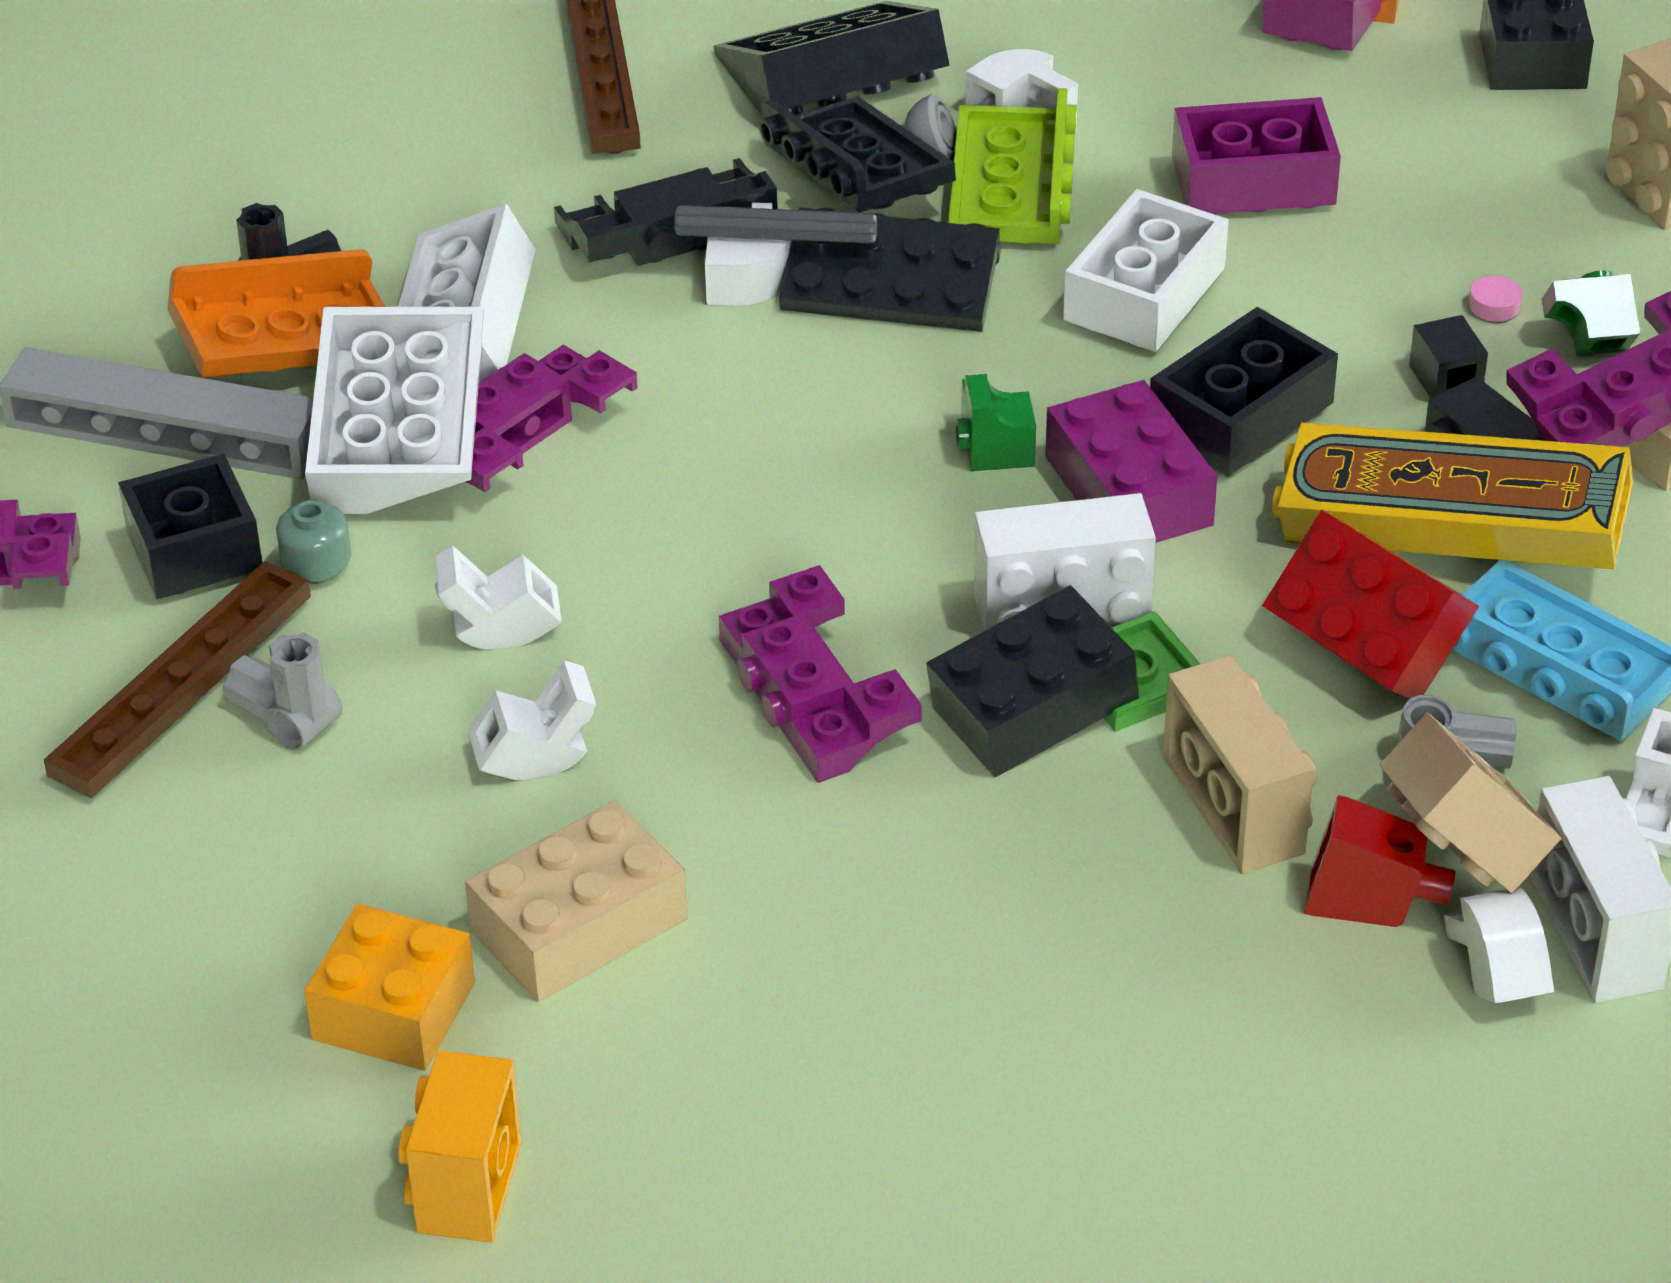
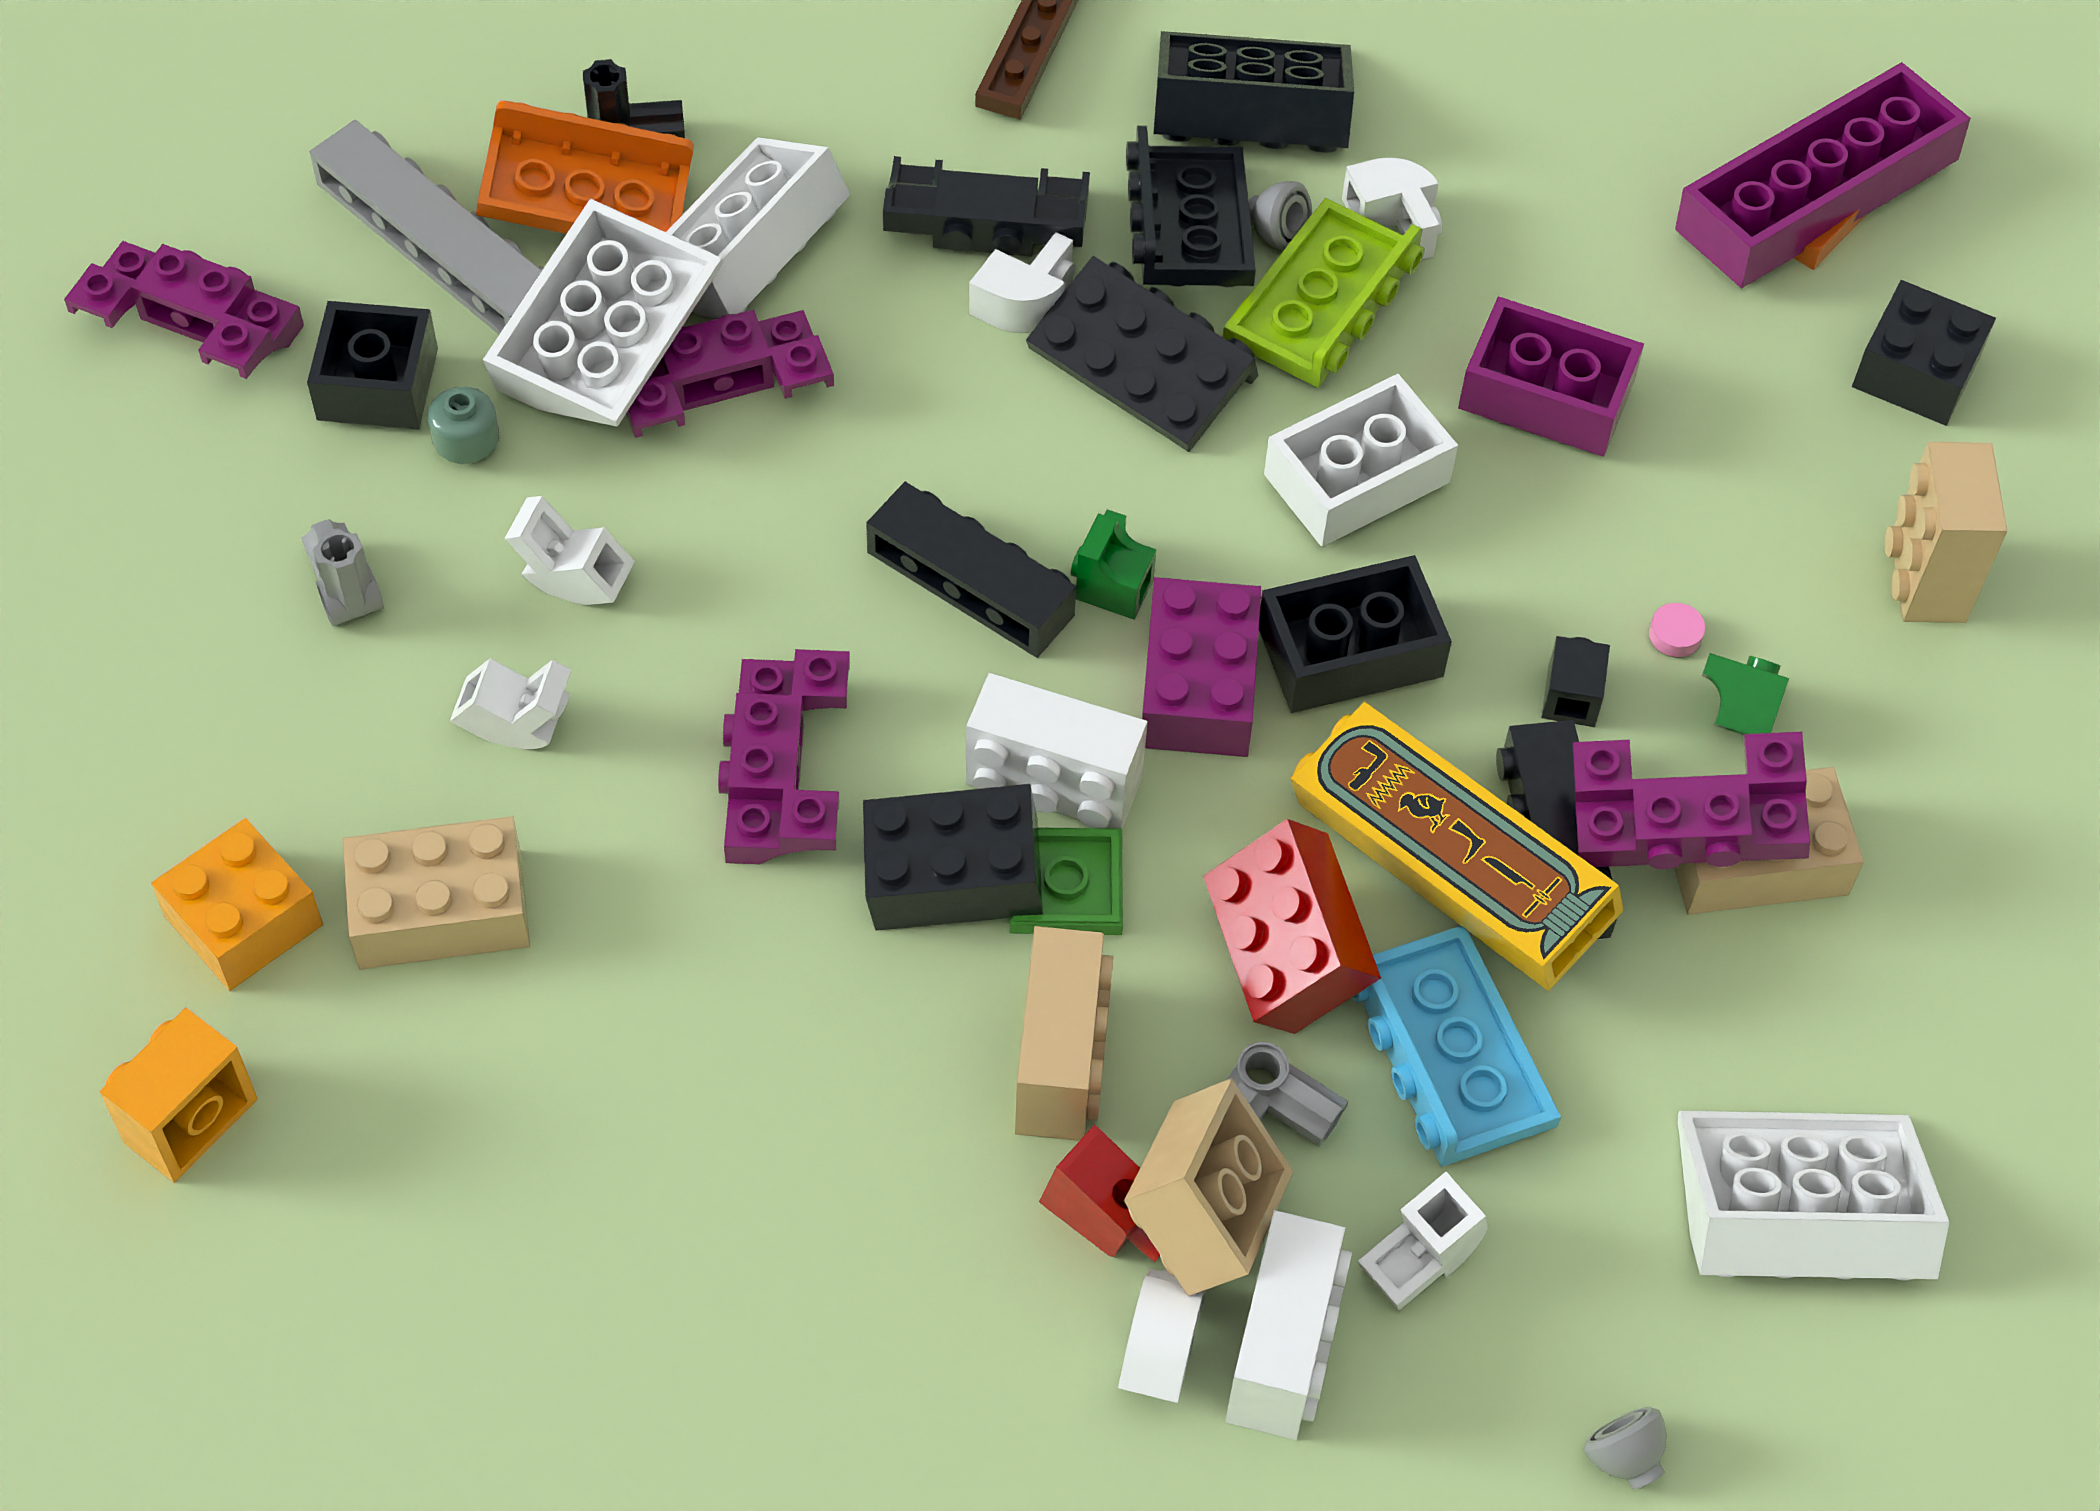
camera: 25 degrees right, 15 degrees up
reddish brown plate [44,561,311,798] -> none
dark grey axle [674,205,878,244] -> none
none -> black brick [866,481,1076,658]

